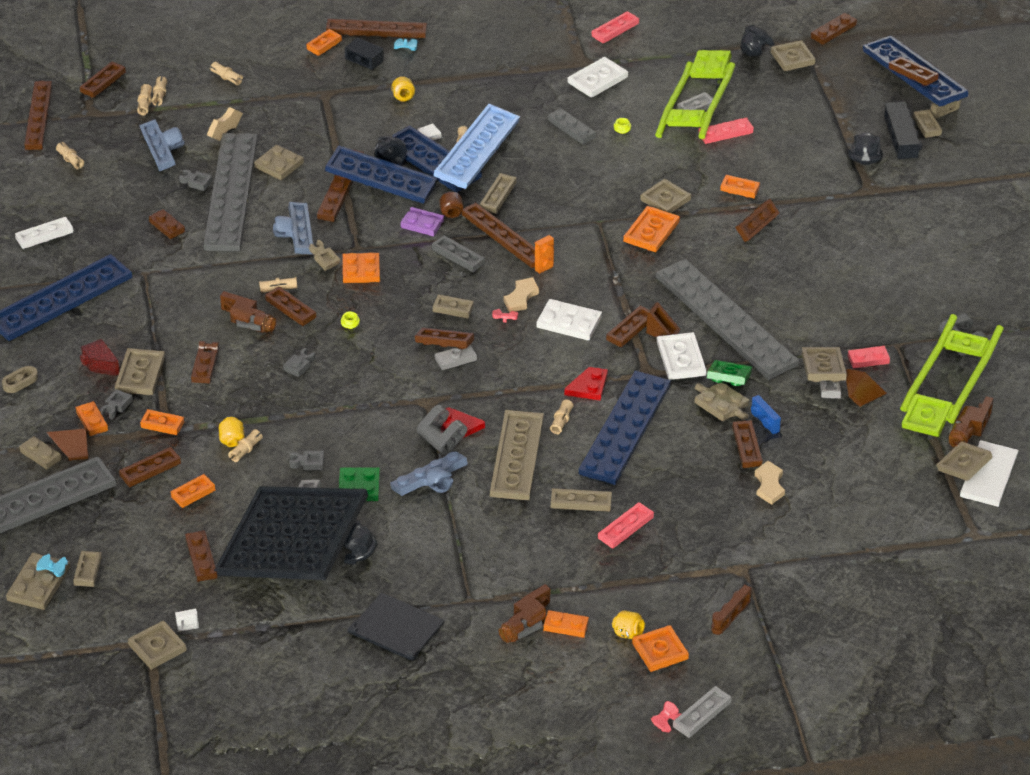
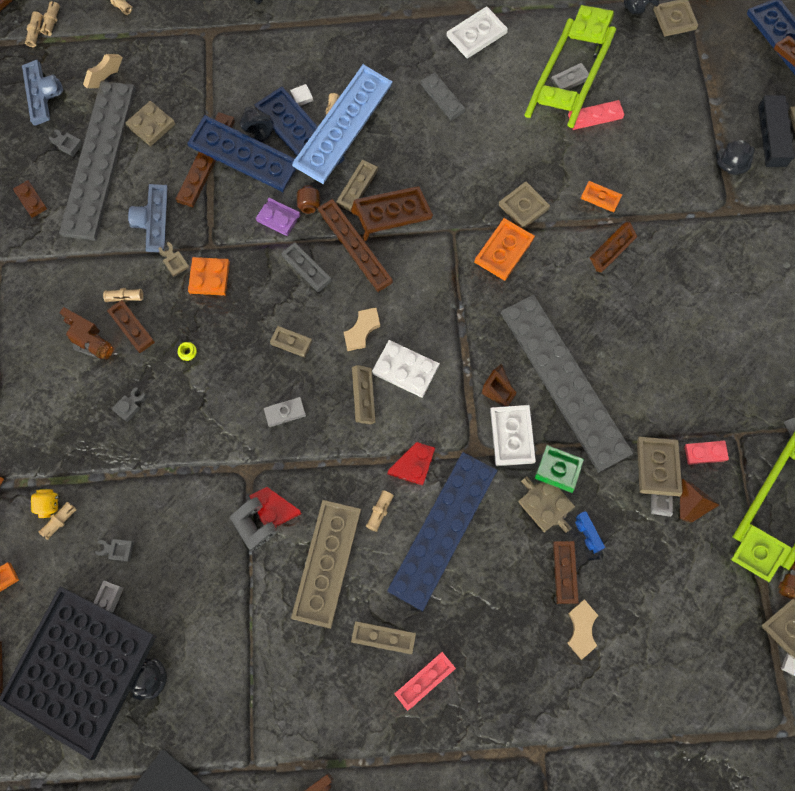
camera: 10 degrees right, 30 degrees up
reddish brown plate [191,341,219,384] -> none
green plate [339,467,380,501] -> none
sand blue plate [390,451,468,496] -> none
yellow head [391,77,415,102] -> none
reddish brown plate [415,327,474,349] -> none
coral piece [492,309,518,322] -> none
orange plate [535,235,554,274] -> none
reddish brown plate [606,305,650,347] -> none
neon yellow plate [614,118,631,134] -> none
none -> reddish brown plate [351,186,433,241]
none -> dark tan plate [352,365,375,424]

